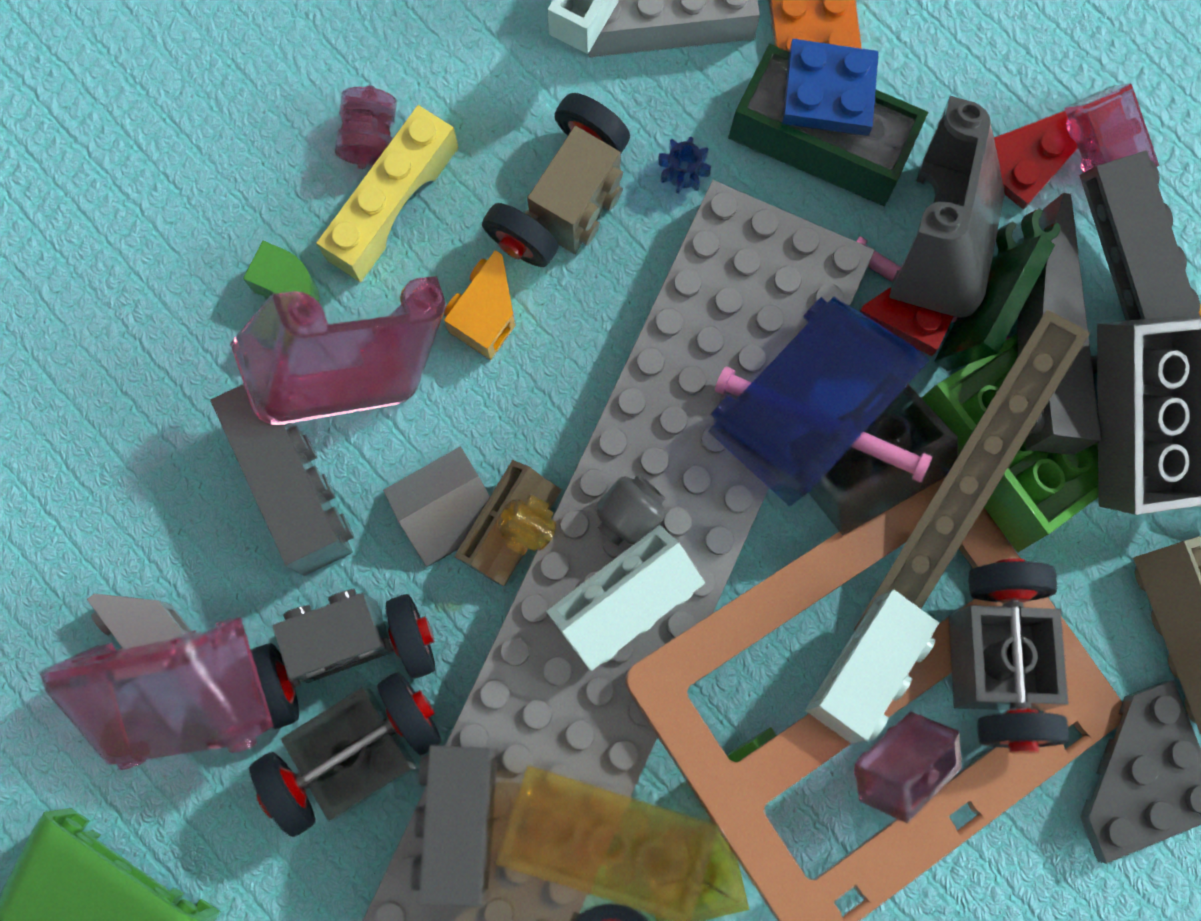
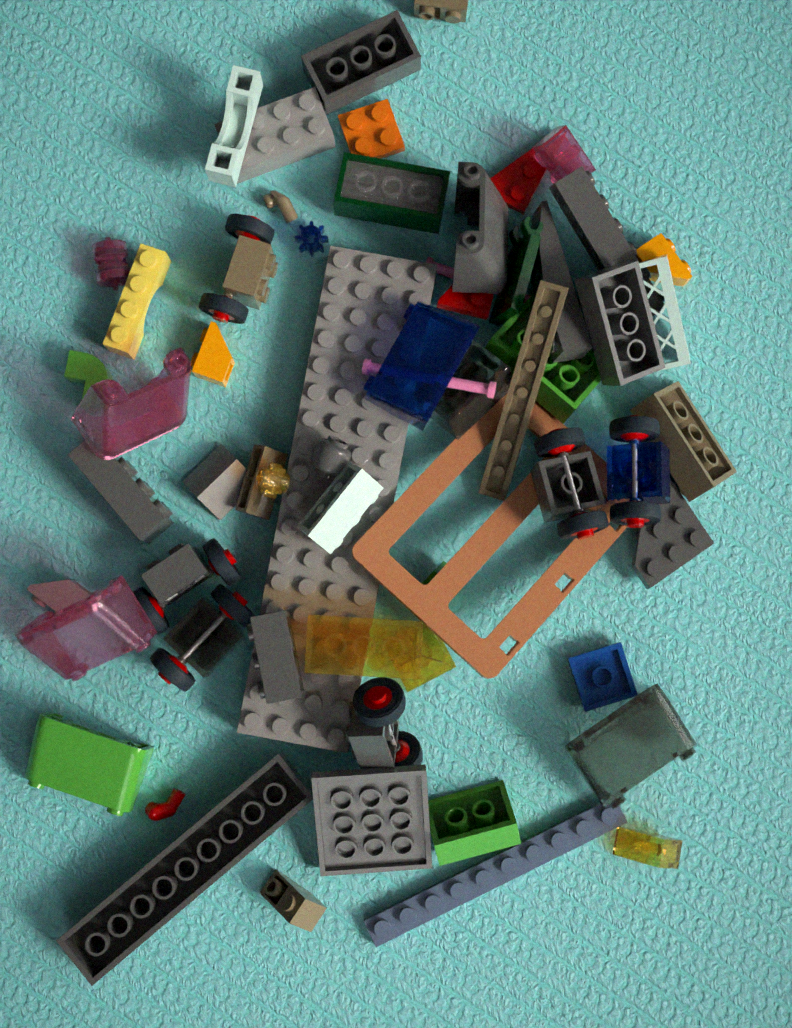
camera: 15 degrees left, 5 degrees up
blue plate [782,39,879,136] -> none
light aqua brick [805,589,939,744] -> none
clear pink brick [854,711,962,823] -> none
none -> dark tan arm [263,190,299,223]
none -> brick [607,415,670,528]

